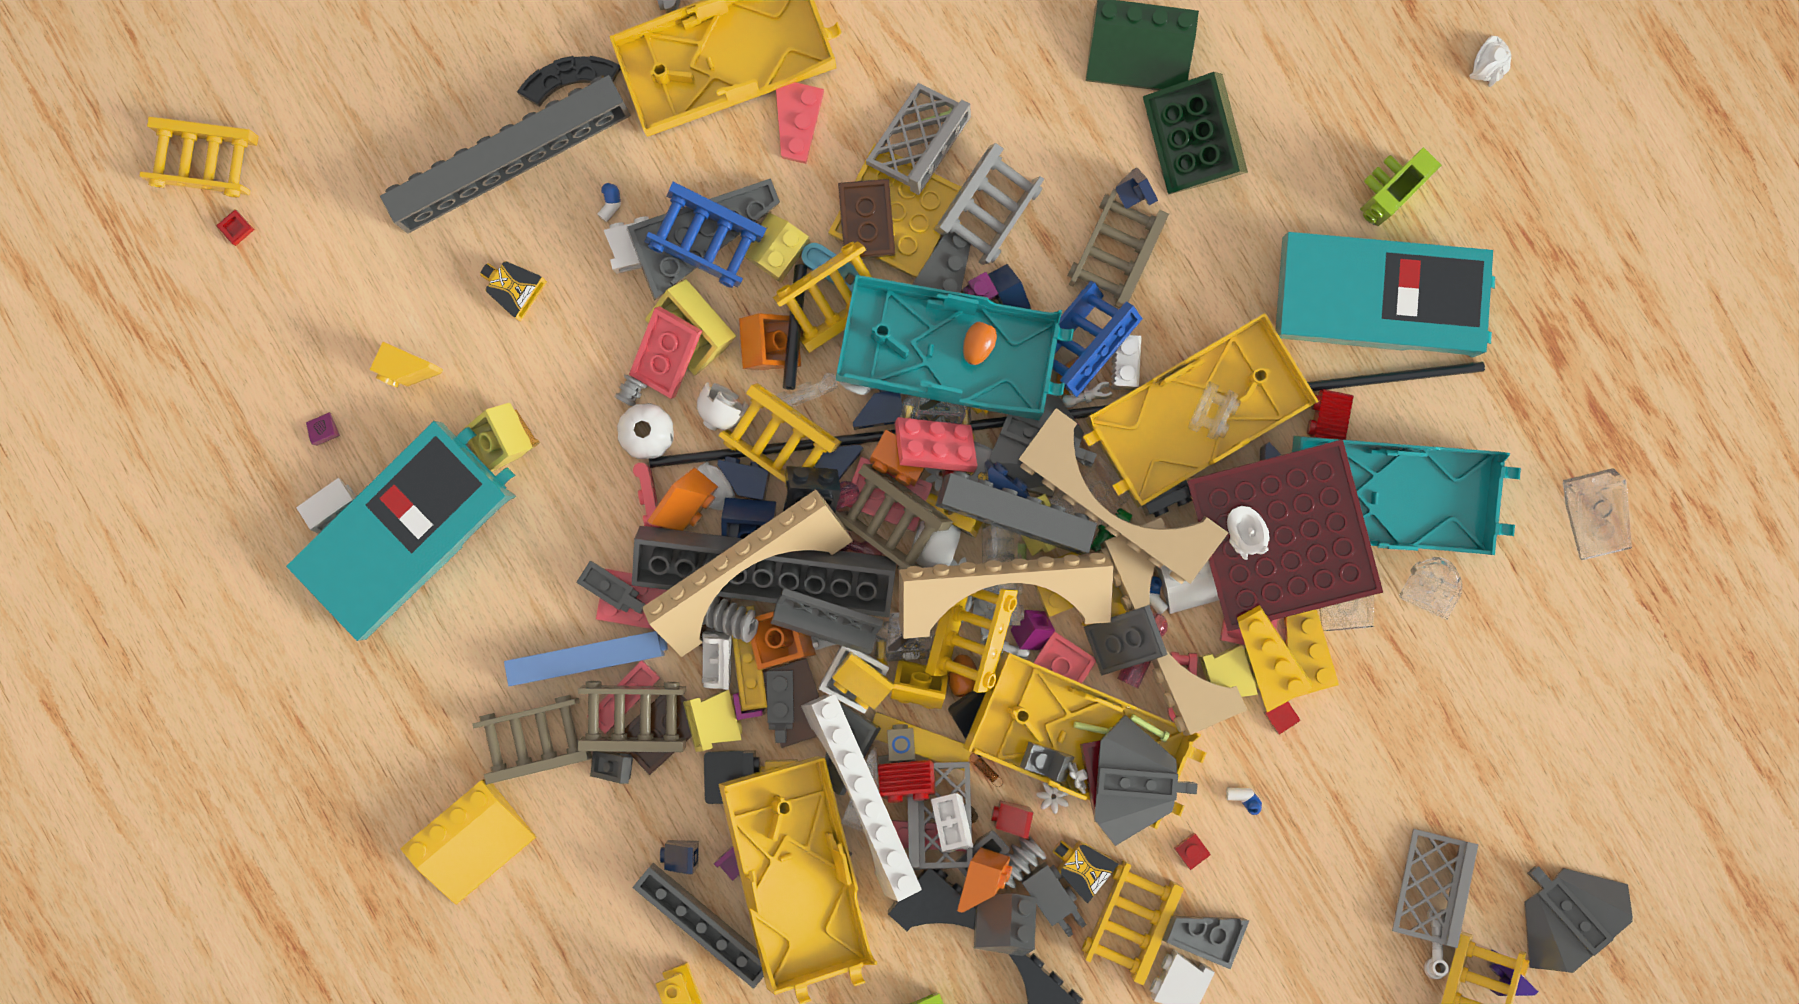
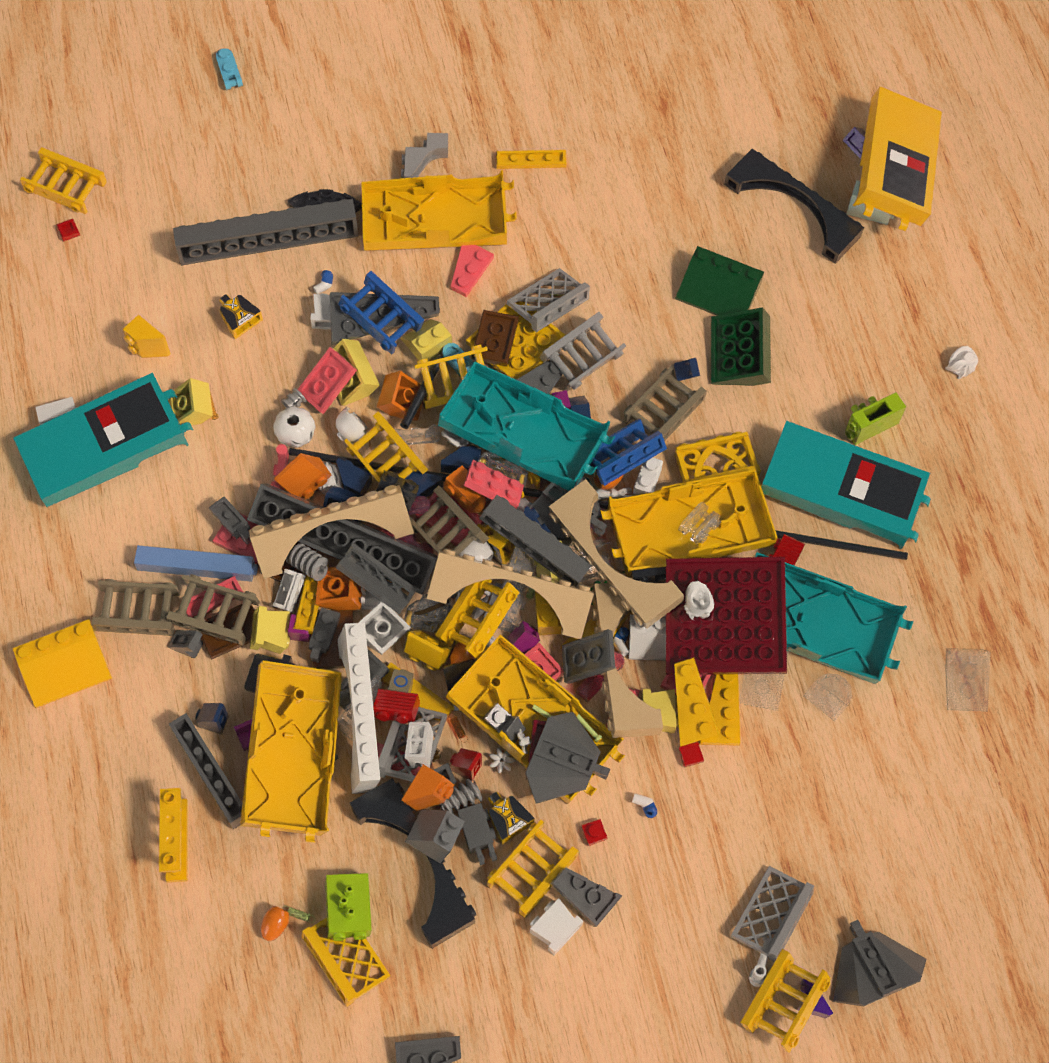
camera: 15 degrees right, 20 degrees down
magenta slope [306,412,340,446] -> none
yellow slope [832,651,894,710] -> none
orange animal [963,322,997,365] -> none
none -> yellow fence [674,431,761,483]

